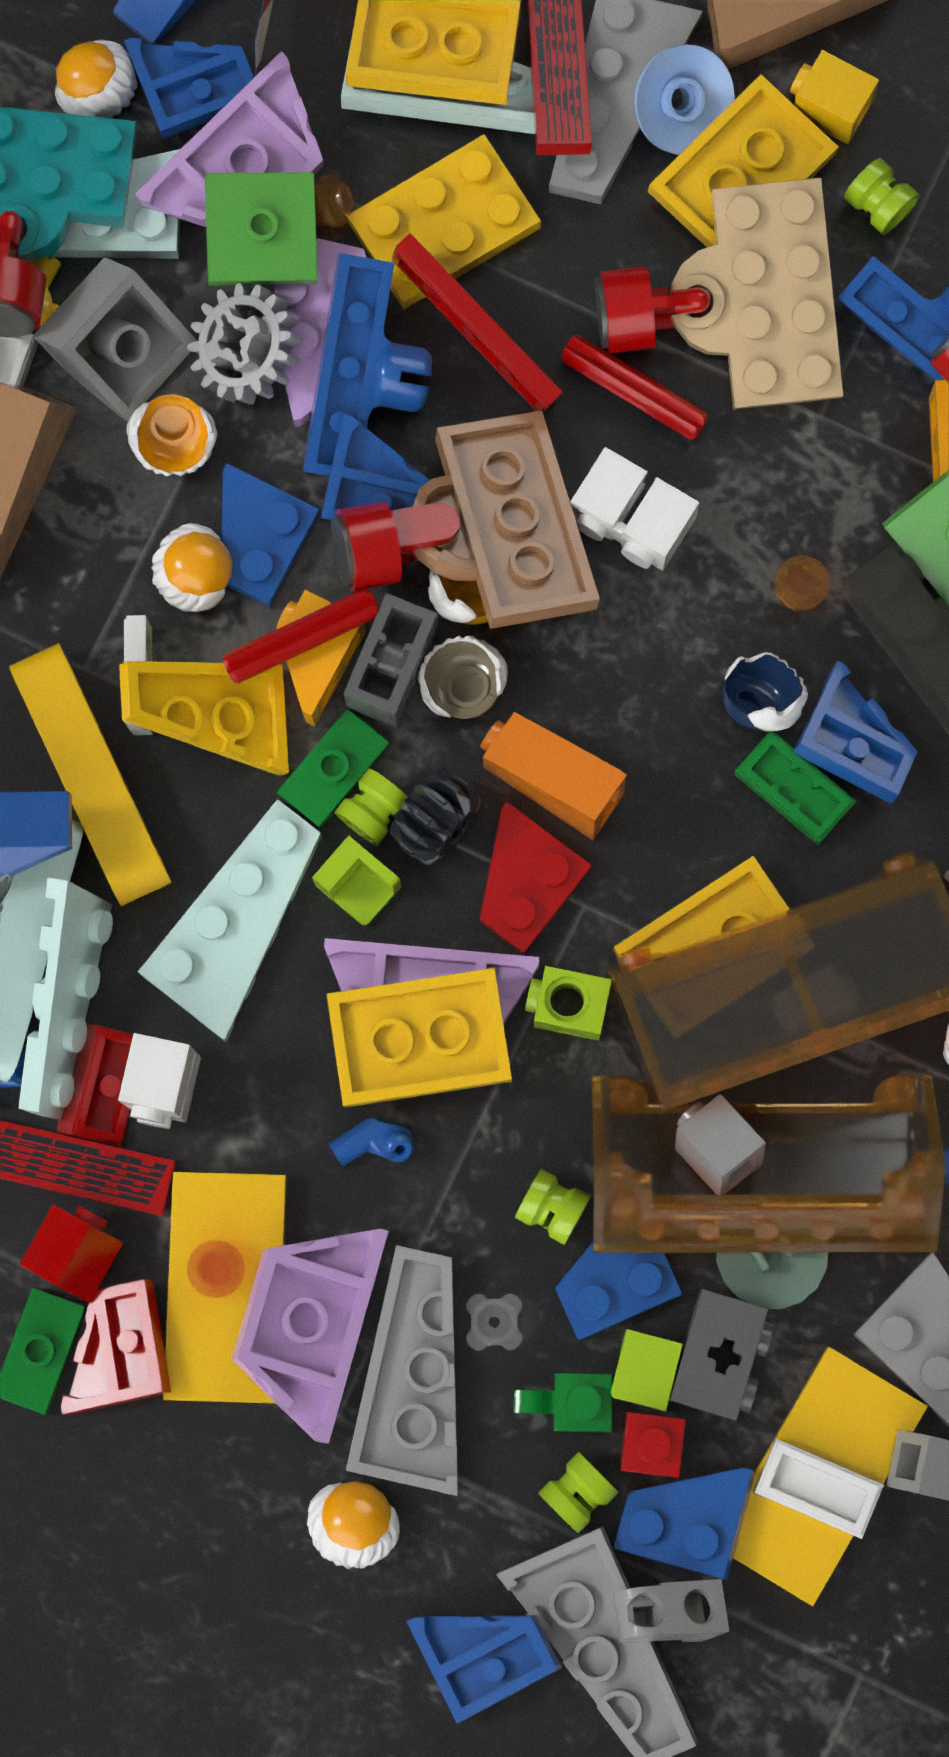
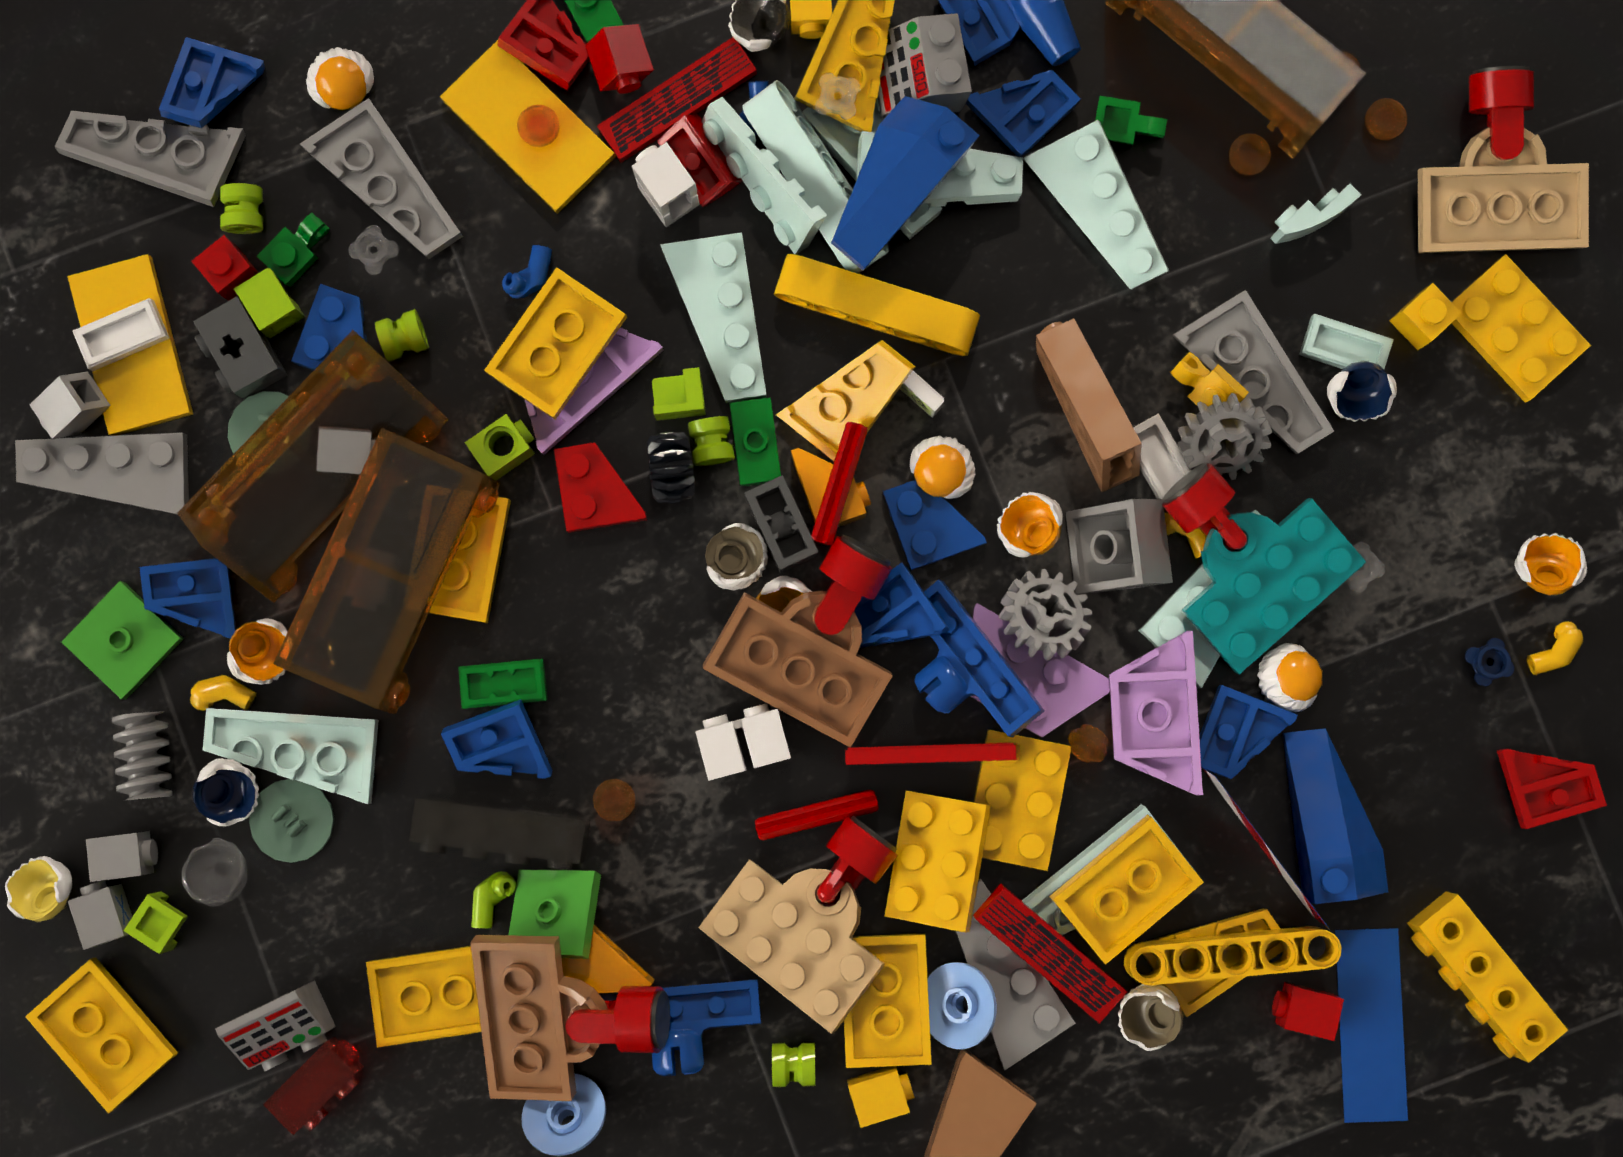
camera: 125 degrees right, 5 degrees up
bright green plate [204,172,318,286] -> none
lavender wing [231,1229,389,1444] -> none
orange slope [480,712,627,841] -> none
blue wing [613,1468,755,1581] -> none
light grey leg [613,1579,729,1643] -> none
dark blue hair [722,652,808,731] -> none
none -> yellow plate [884,791,991,933]

